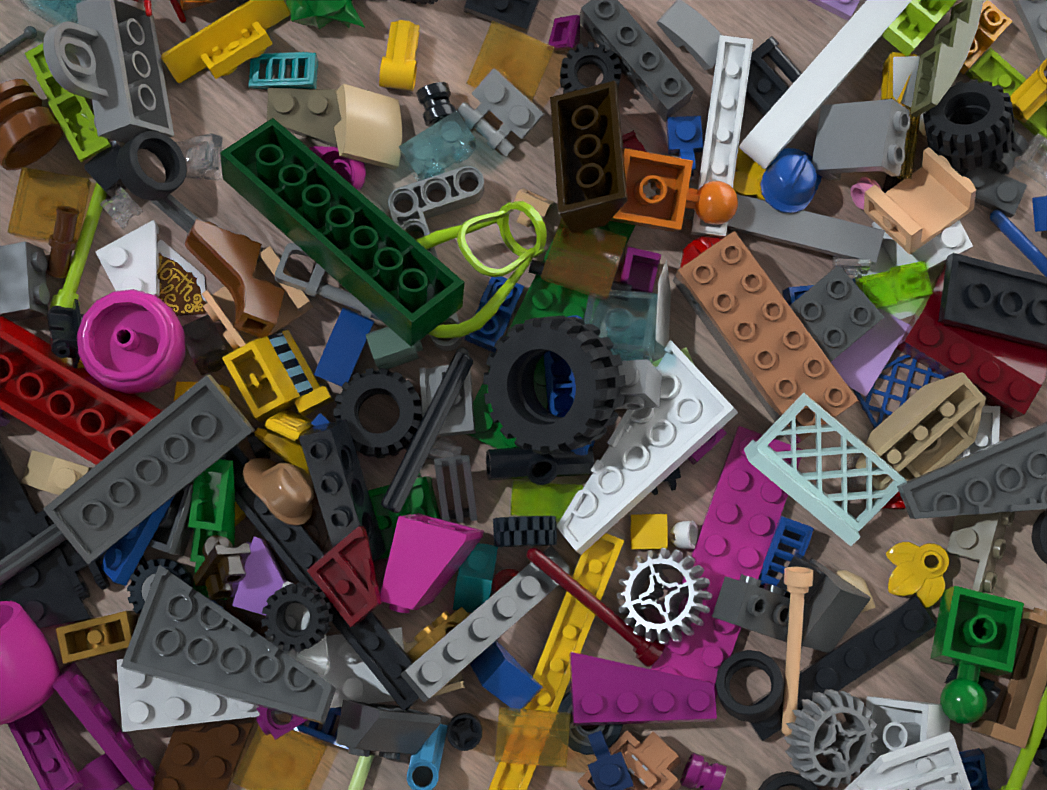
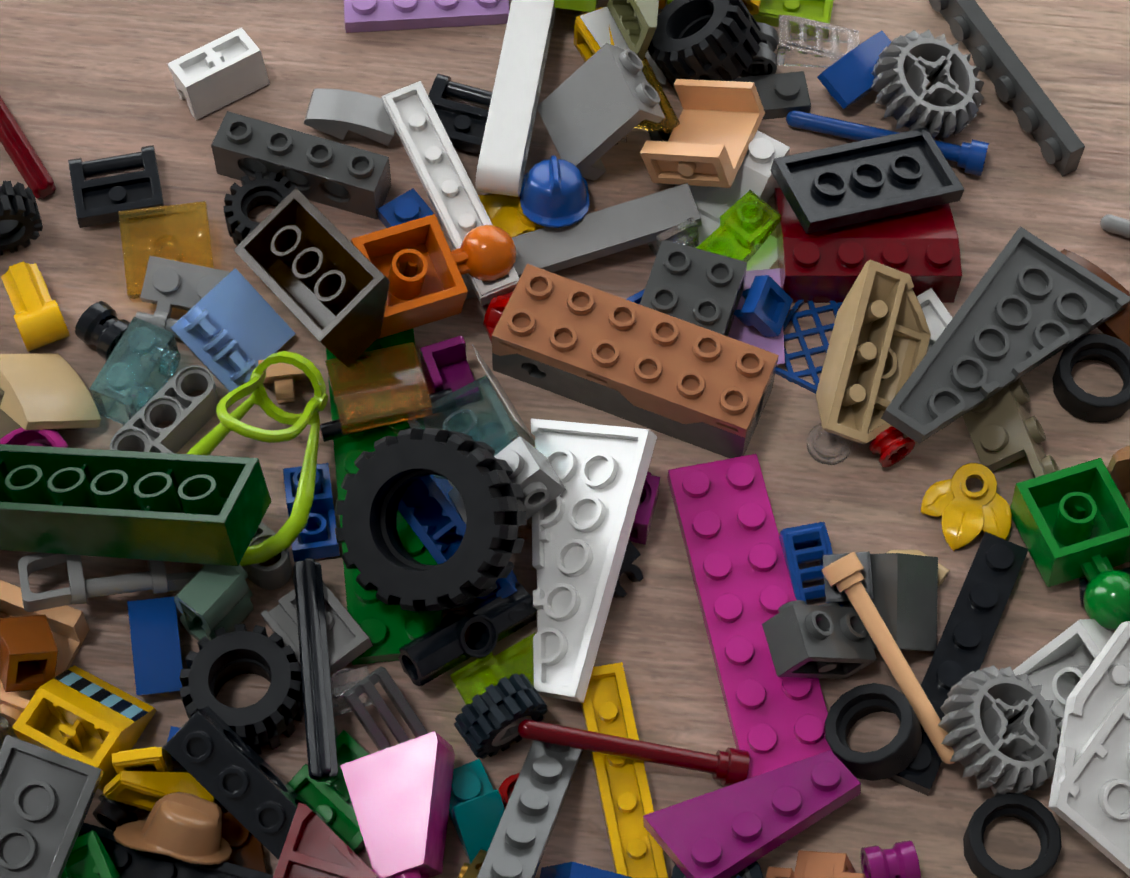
camera: 30 degrees left, 20 degrees down
yellow tile [294,386,334,416] -> none
magenta slope [547,15,580,51] -> none
light grey gear [616,548,712,644] -> none
yellow slope [631,514,668,550] -> none
white hinge [670,521,698,549] -> none
light aqua fence [744,393,907,546] -> none
bright pink plate [851,177,881,210] -> none
none -> light blue hinge [170,268,296,392]
none -> blue tile [734,275,793,337]

